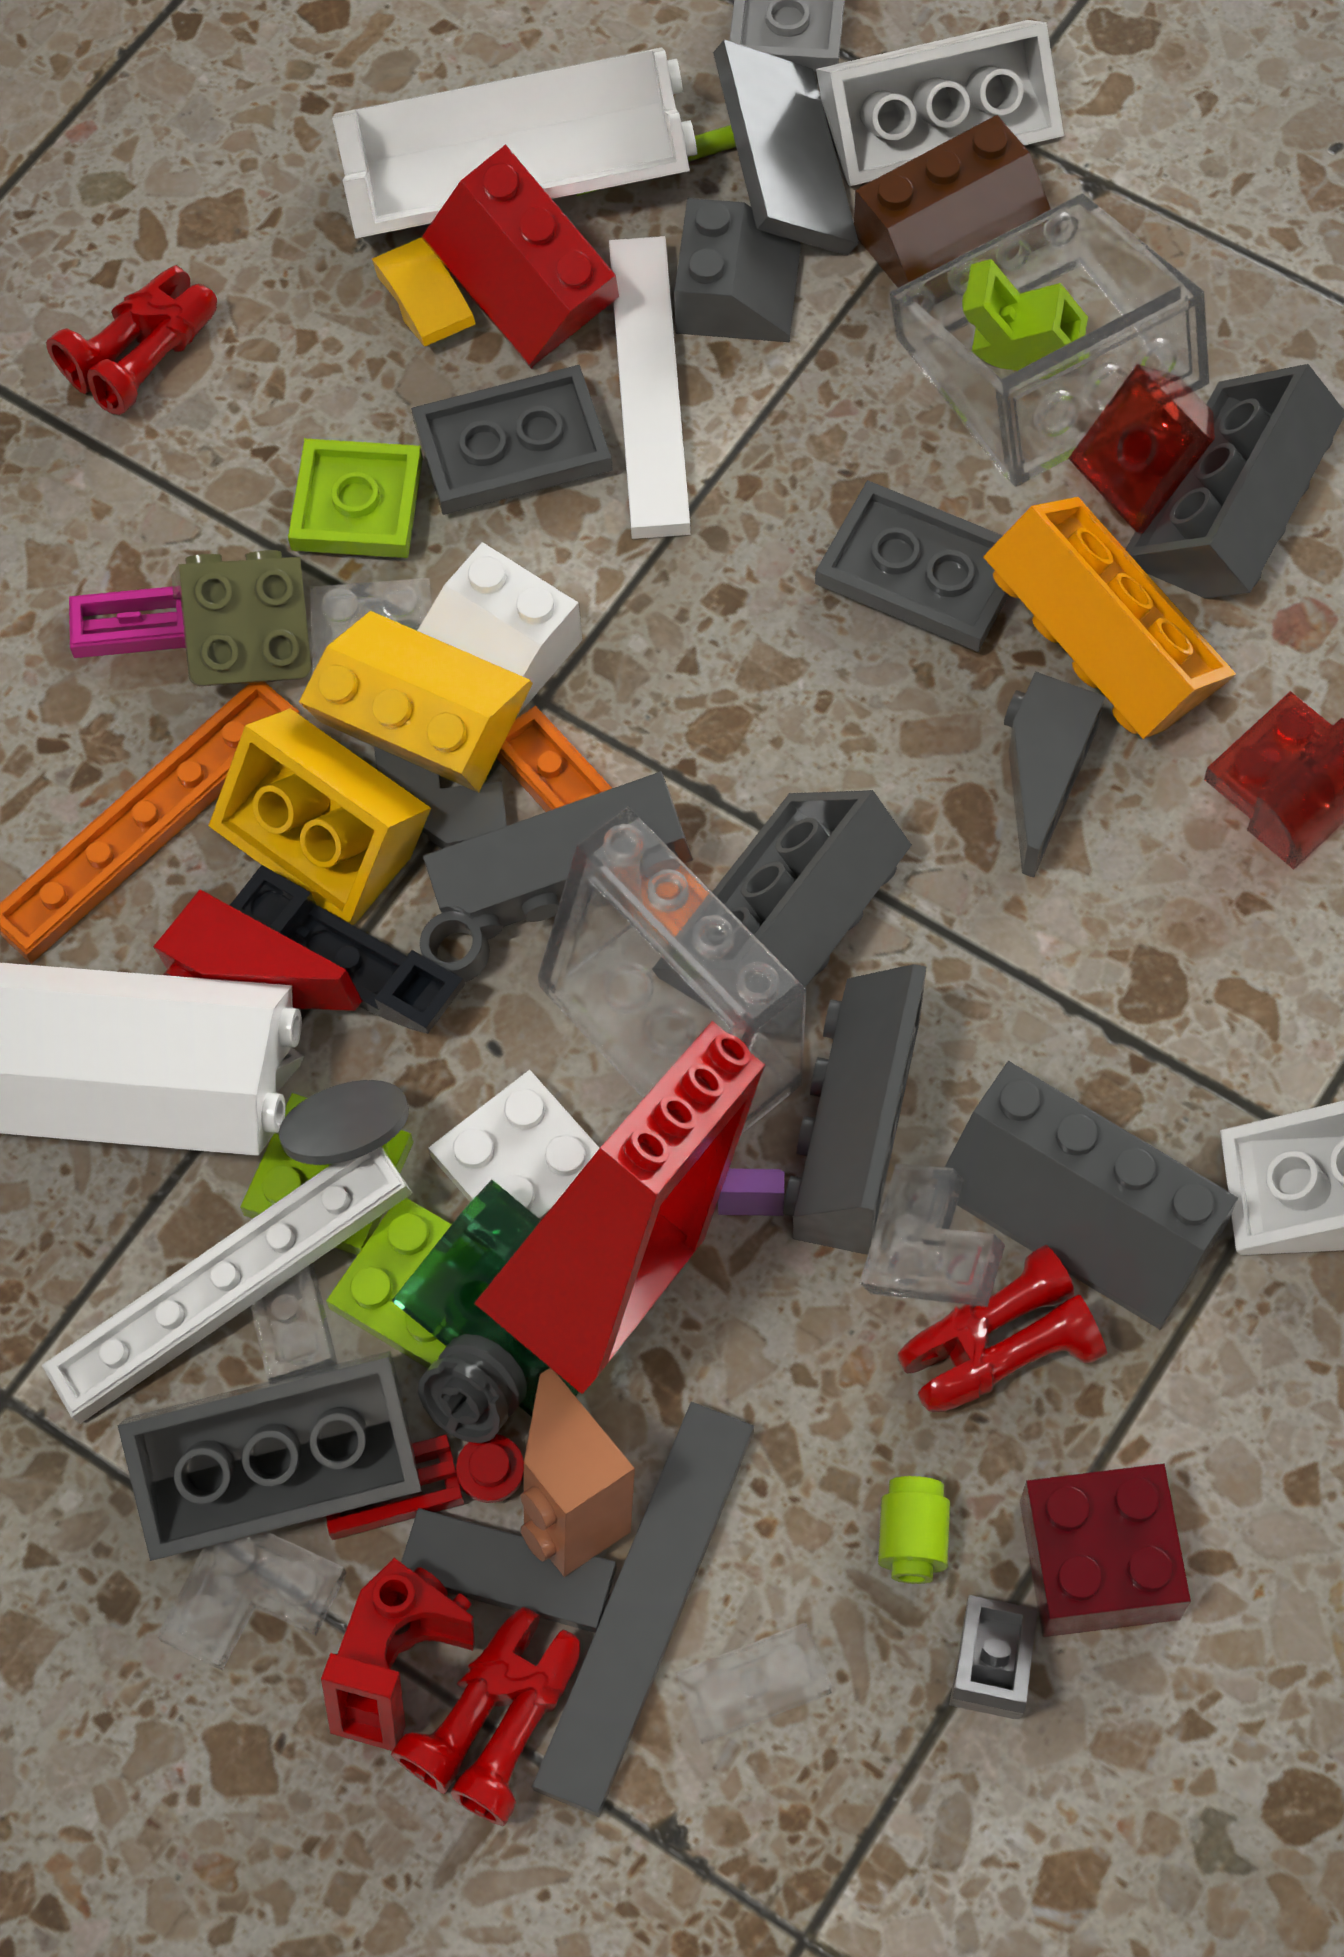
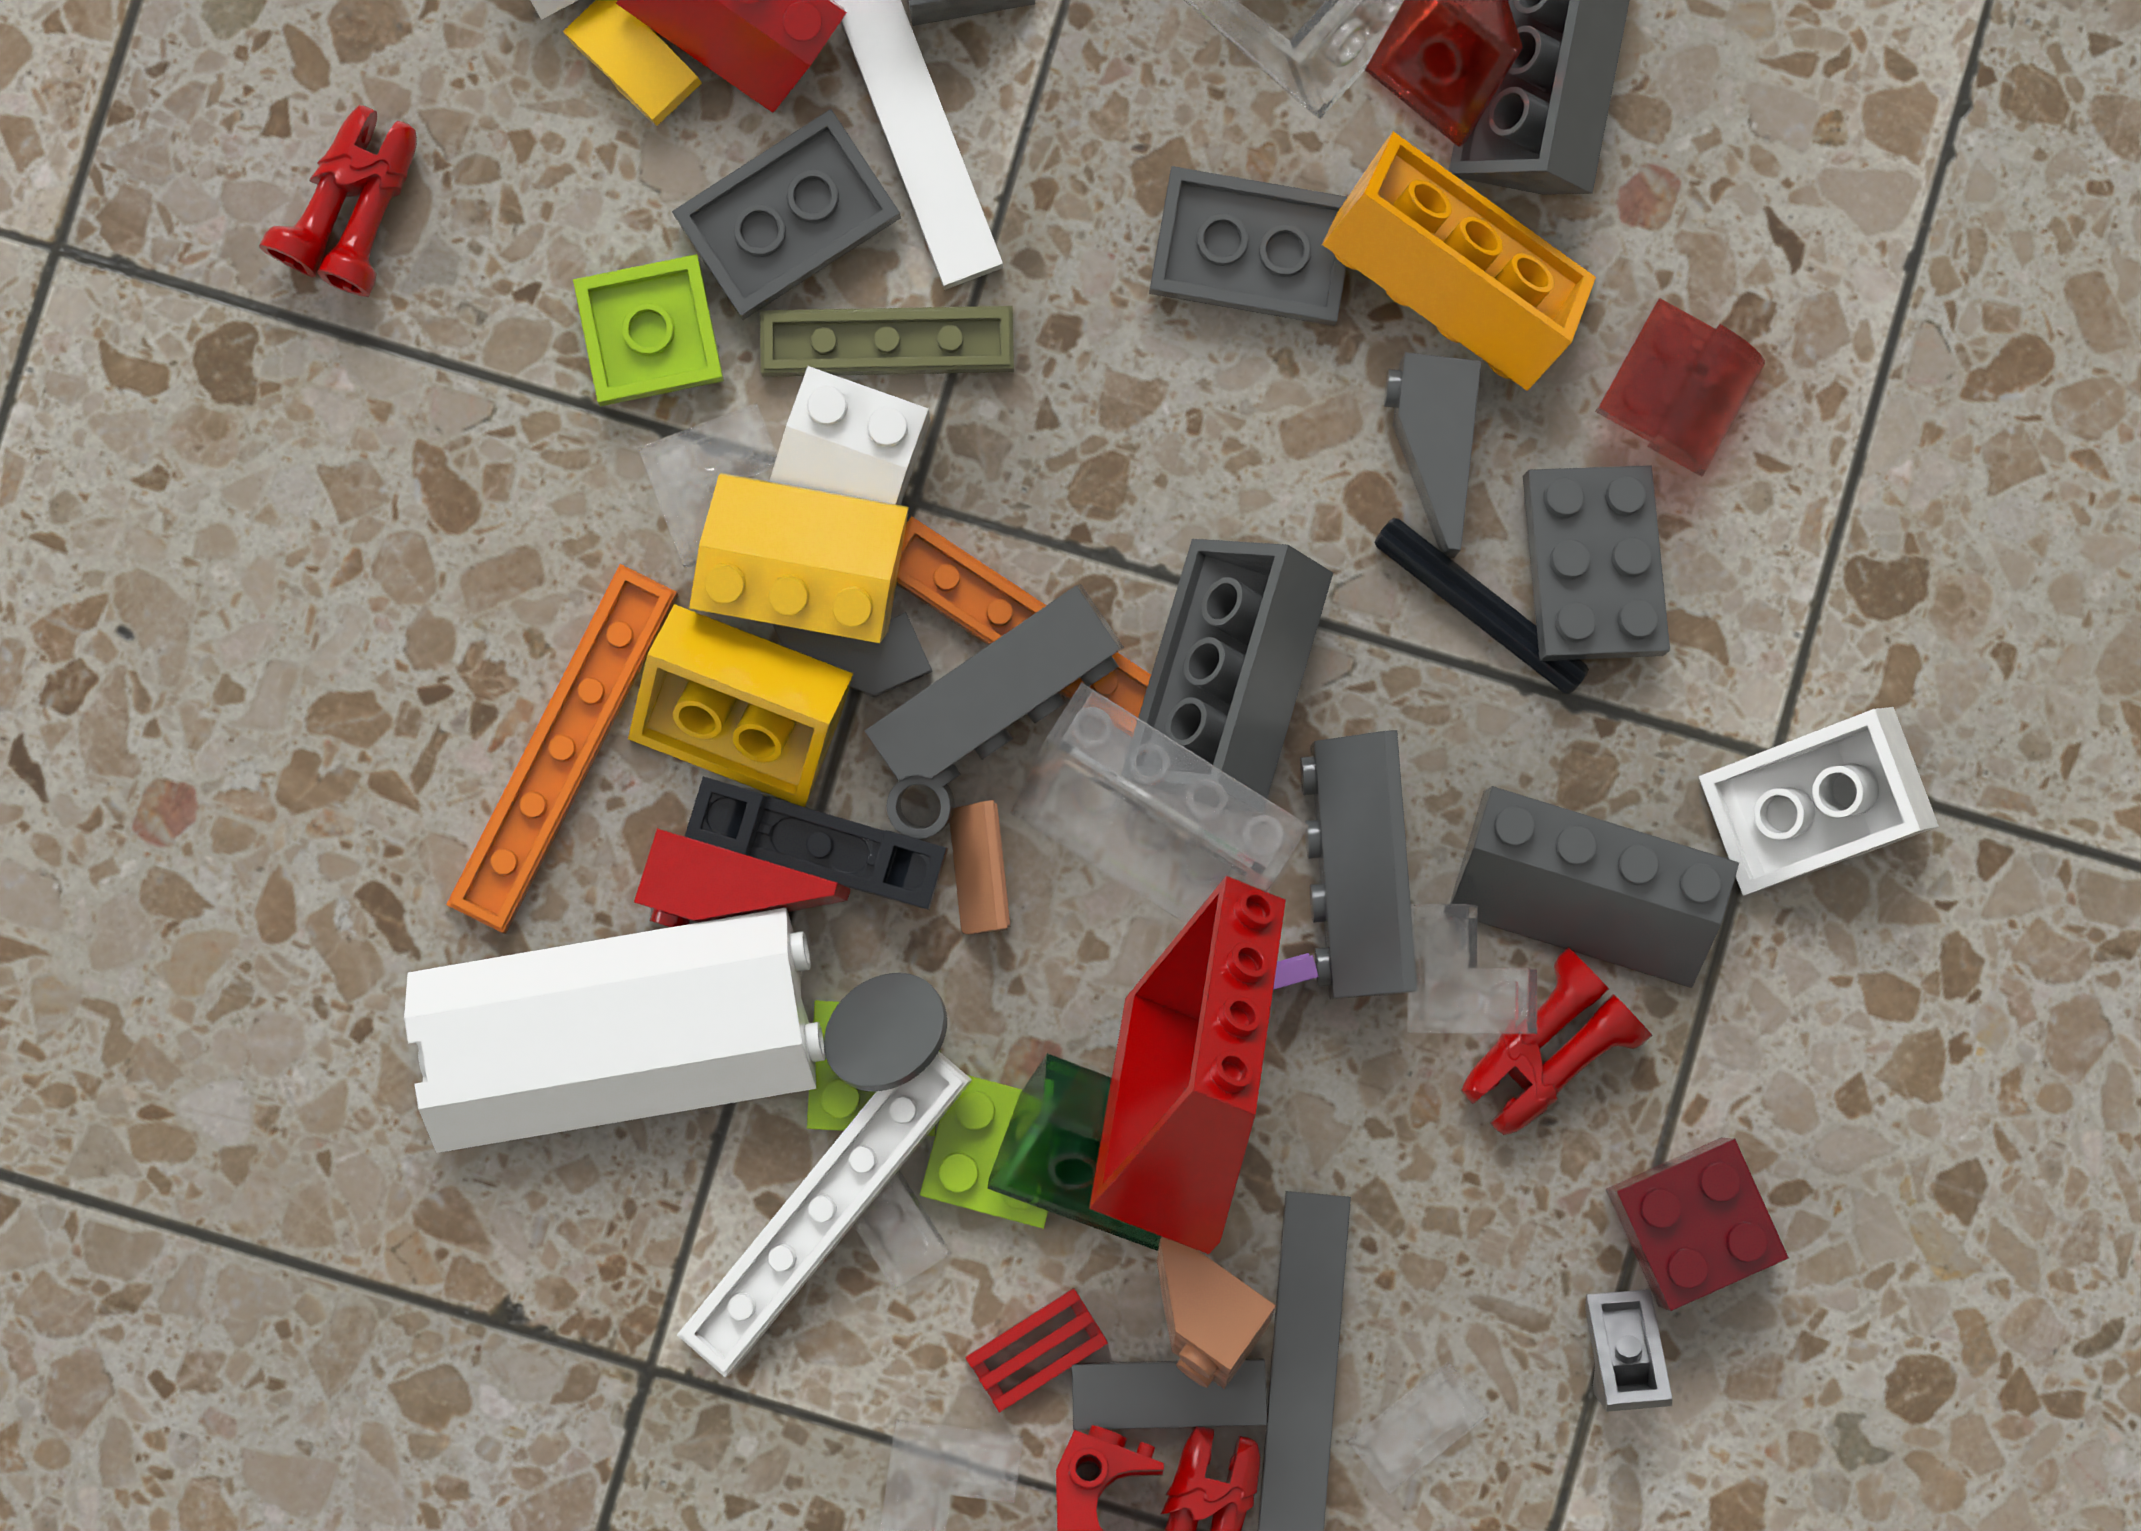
camera: 25 degrees left, 20 degrees up
dark pink tile [69,587,186,658] -> none
dark grey slope [117,1351,422,1561] -> none
olive bracket [171,550,311,687] -> none
dark grey wheel [418,1334,527,1443] -> none
white plate [428,1070,599,1250] -> none
red plate [456,1434,524,1503] -> none
lime brick [878,1476,950,1584] -> none
none -> olive tile [760,306,1014,377]
none -> nougat slope [950,800,1011,935]
none -> black axle [1374,518,1589,694]
none -> dark grey plate [1522,465,1670,661]

